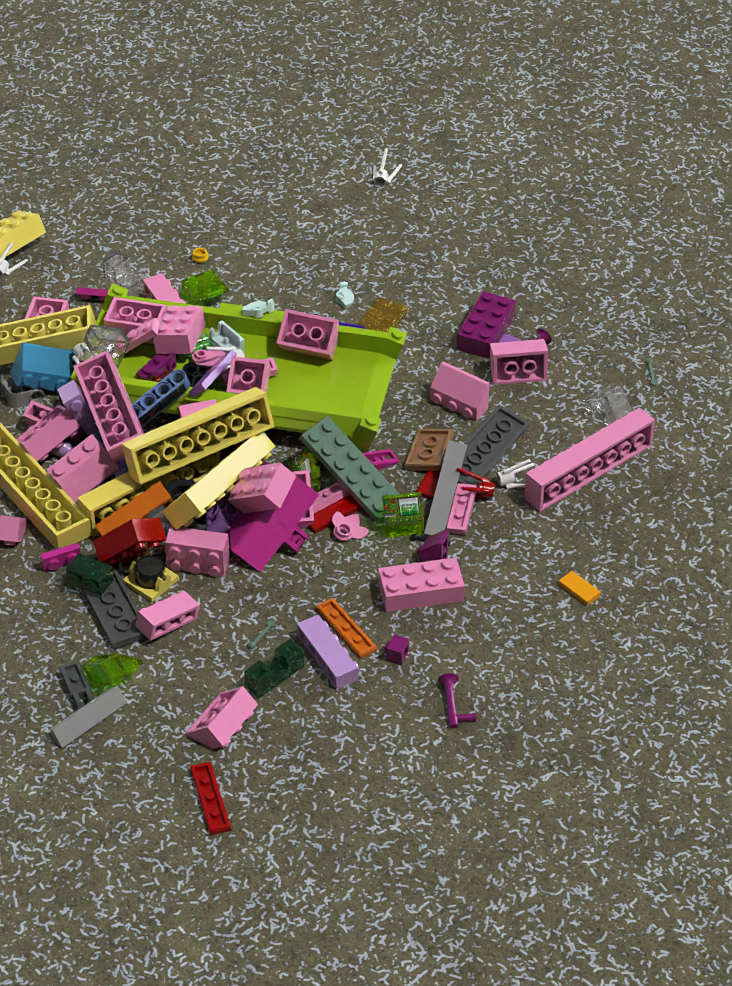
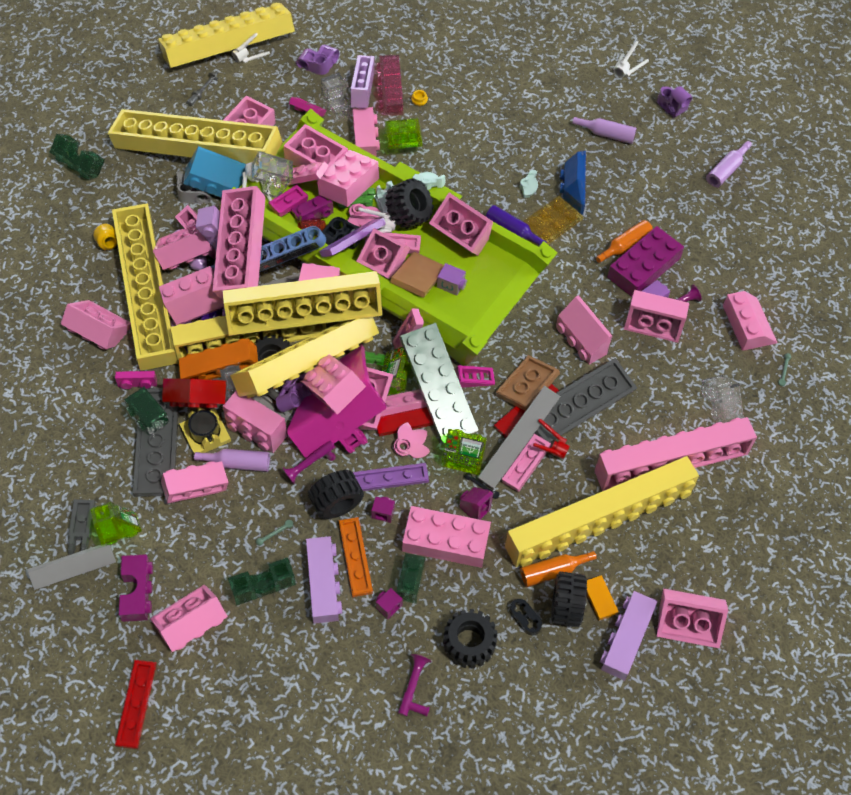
camera: 20 degrees right, 15 degrees up
white plant [496,459,534,490] -> none
none -> magenta arch [119,554,153,622]
none -> lavender piece [194,449,270,472]
none -> dark pink plate [268,185,308,217]
none -> magenta piece [283,440,336,484]
none -> medium lavender piece [296,44,339,75]
none -> black tyre [308,470,364,519]
none -> lavender brick [351,55,374,109]
none -> medium lavender tile [353,463,429,491]
none -> magenta plate [371,496,395,523]
none -> clear pink brick [376,55,403,116]
none -> black tyre [385,179,434,229]
none -> medium nougat tile [390,252,444,298]
none -> bright pink plate [392,309,423,357]
none -> clear green brick [396,553,426,604]
none -> medium lavender brick [437,263,467,296]
none -> black tyre [443,609,498,669]
none -> light yellow brick [505,456,699,567]
none -> black beam [510,599,542,636]
none -> orange piece [520,551,597,587]
none -> black tyre [551,571,587,628]
none -> blue wedge [559,151,586,215]
none -> lavender piece [572,117,637,144]
none -> orange piece [596,220,653,263]
none -> lavender brick [600,591,657,681]
none -> medium lavender piece [657,86,693,118]
none -> bright pink slope [657,589,728,648]
none -> lavender piece [706,141,752,188]
none -> bright pink slope [723,291,777,351]

